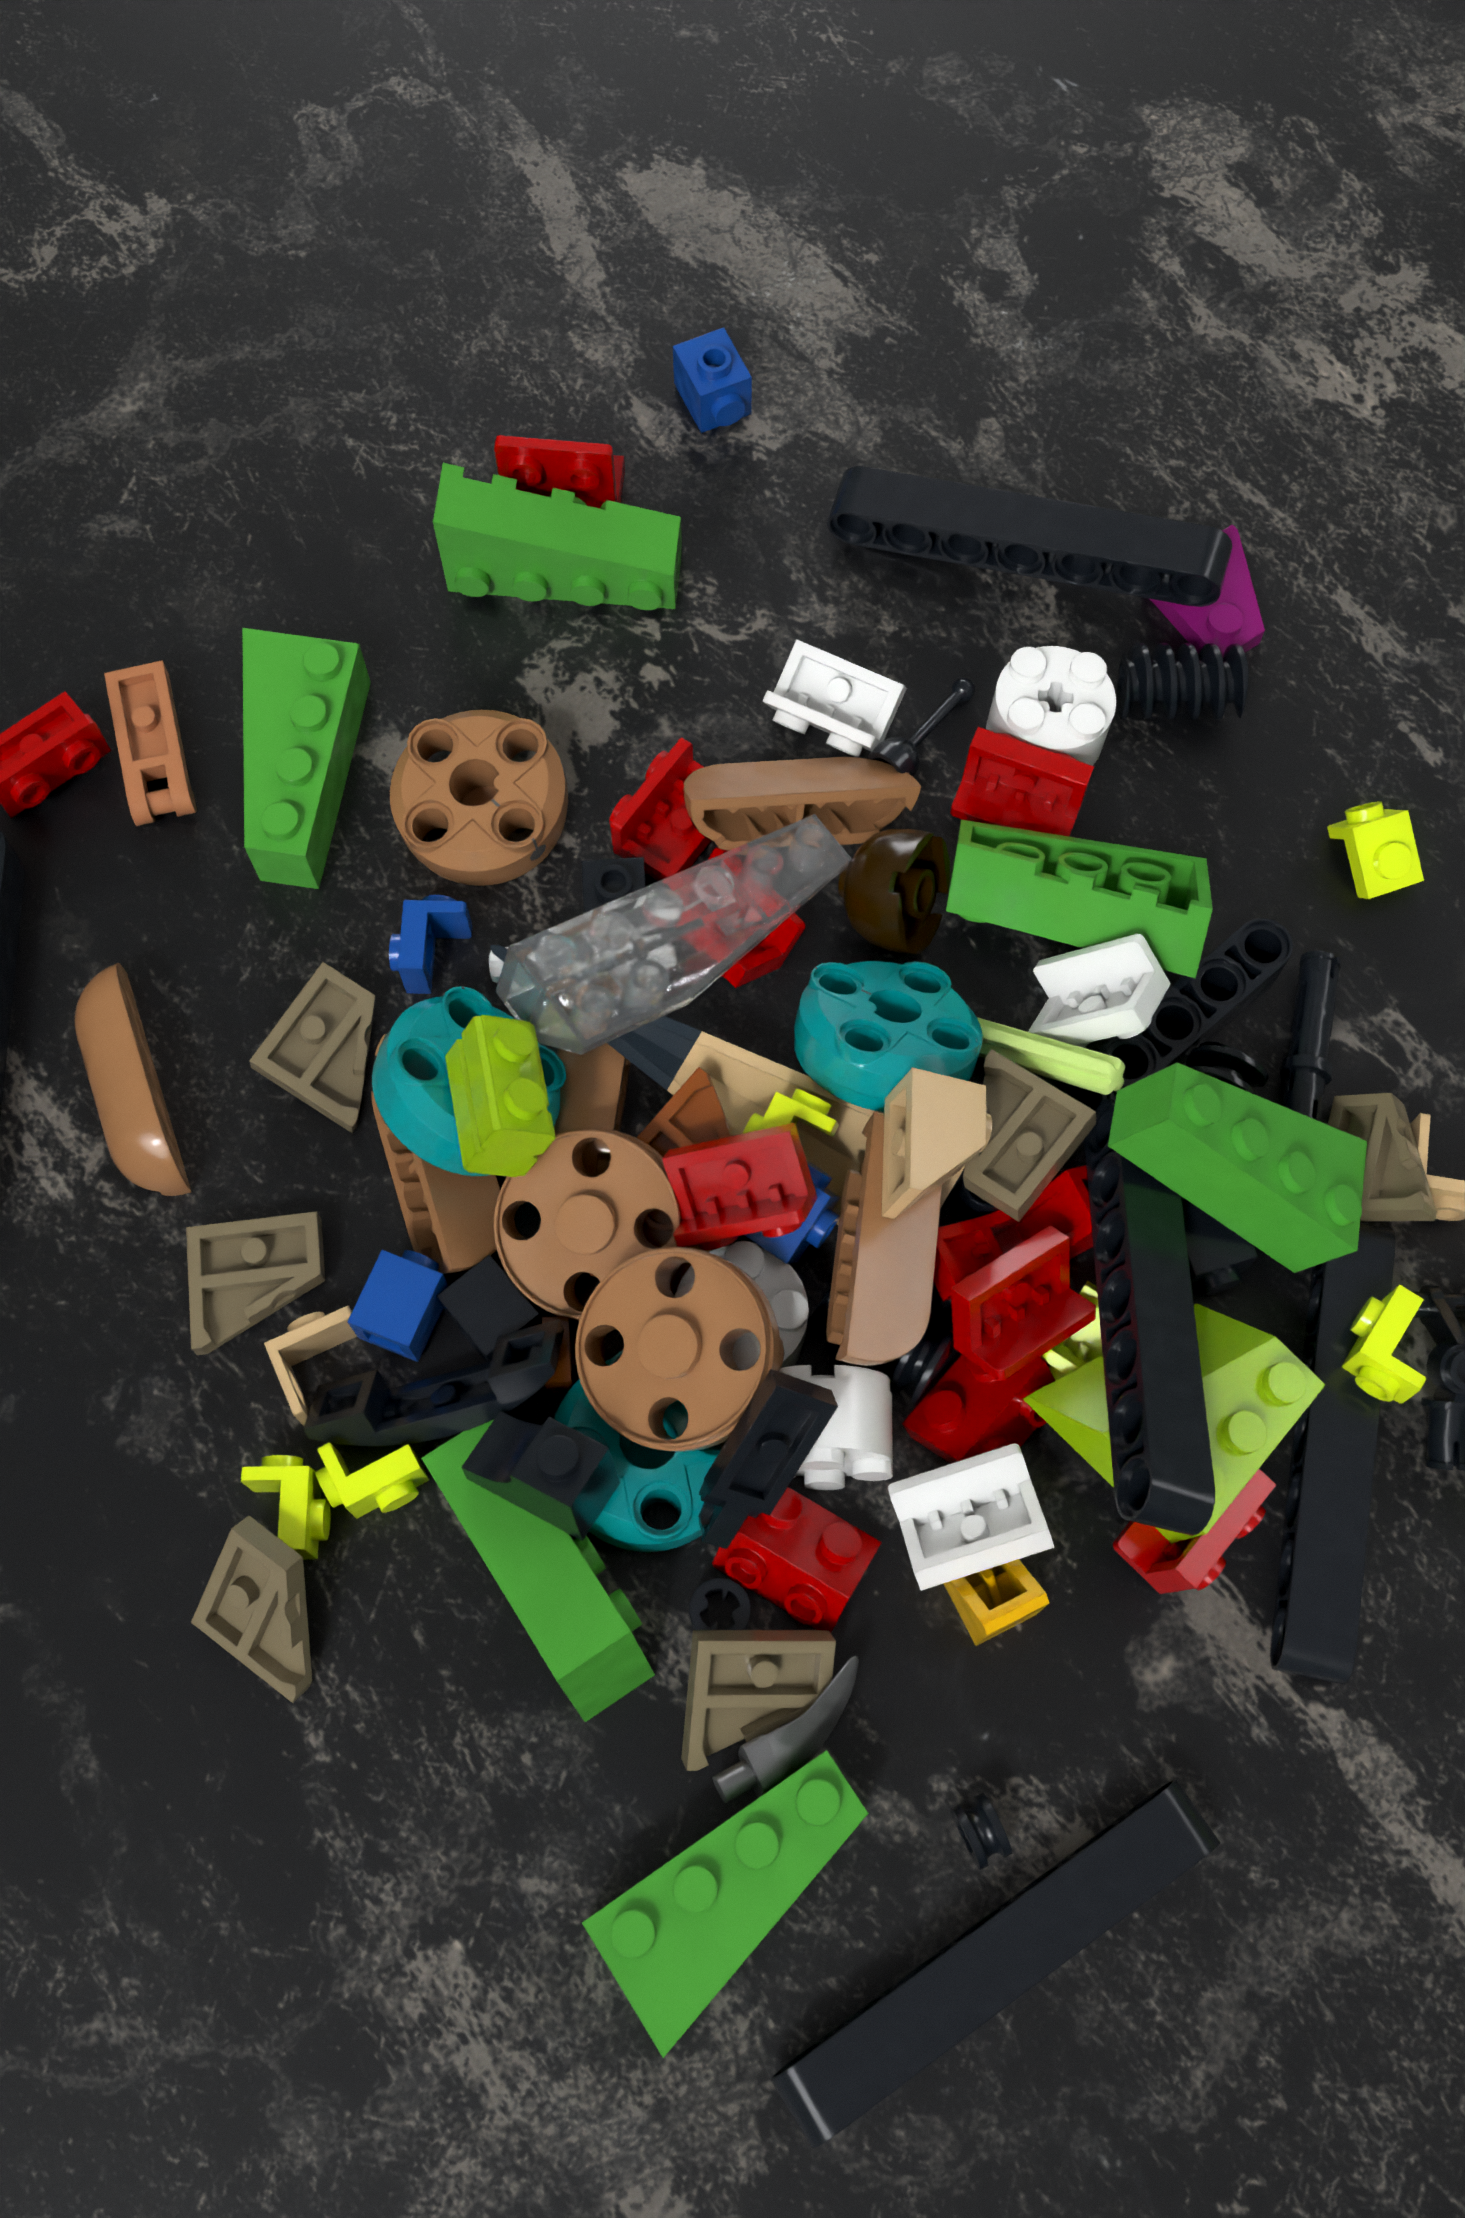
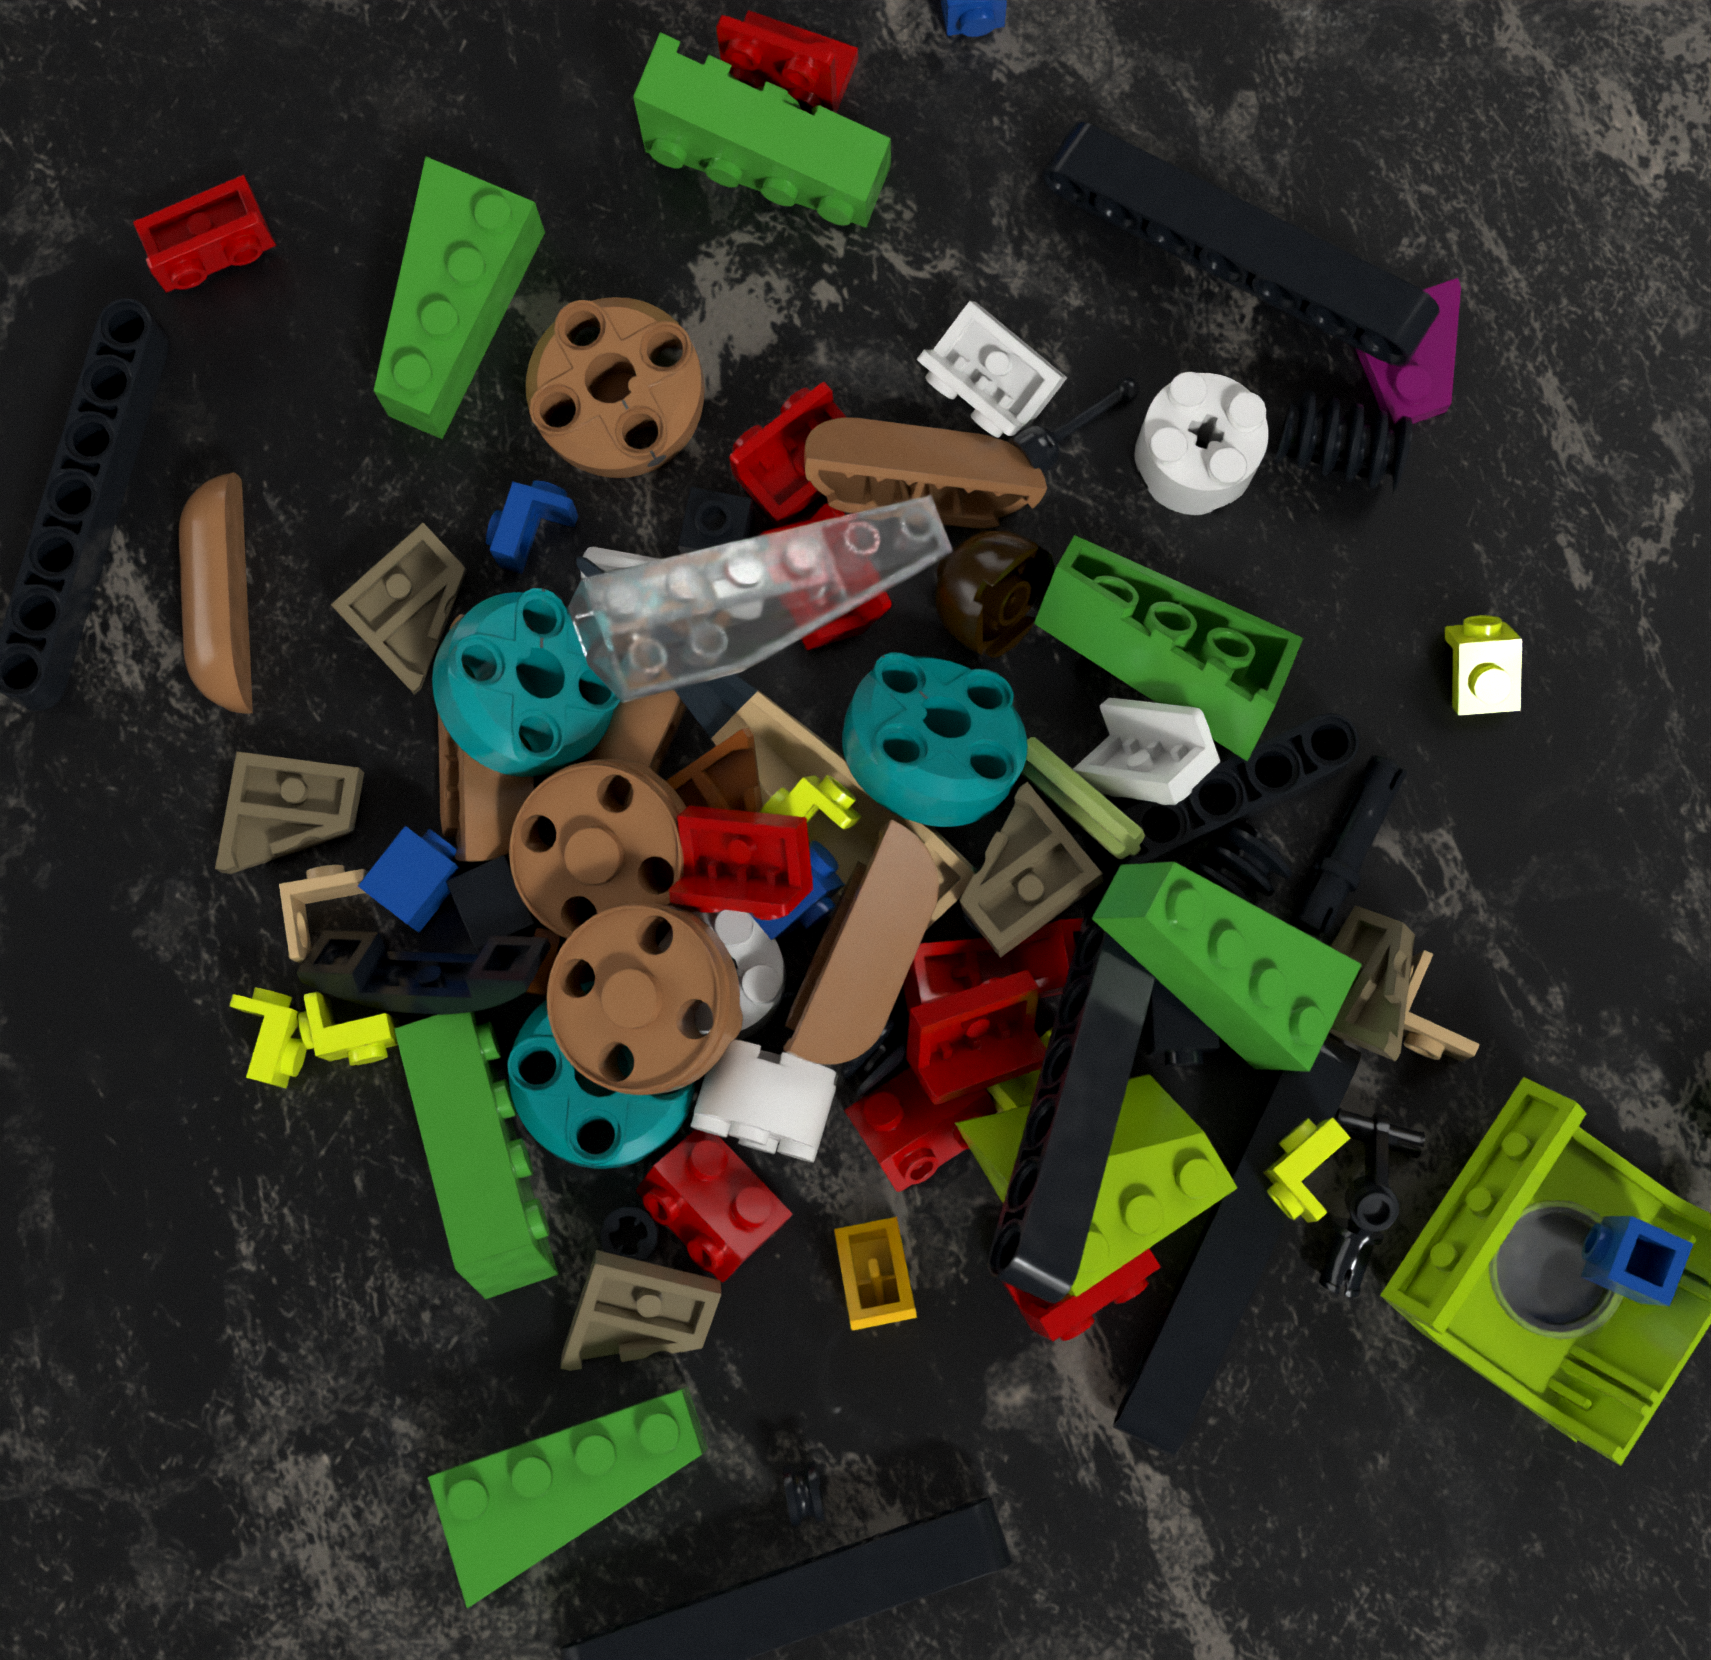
camera: 20 degrees right, 10 degrees up
nougat plate [104,660,197,826] -> none
dark tan wing [191,1516,312,1703] -> none
lime brick [445,1015,556,1177] -> none
black arch [461,1411,620,1541] -> none
black hinge [698,1369,838,1549] -> none
flat silver bar [712,1656,859,1803] -> none
tan slope [882,1067,992,1219] -> none
white bracket [888,1444,1054,1590] -> none
red bracket [950,727,1094,837] -> none

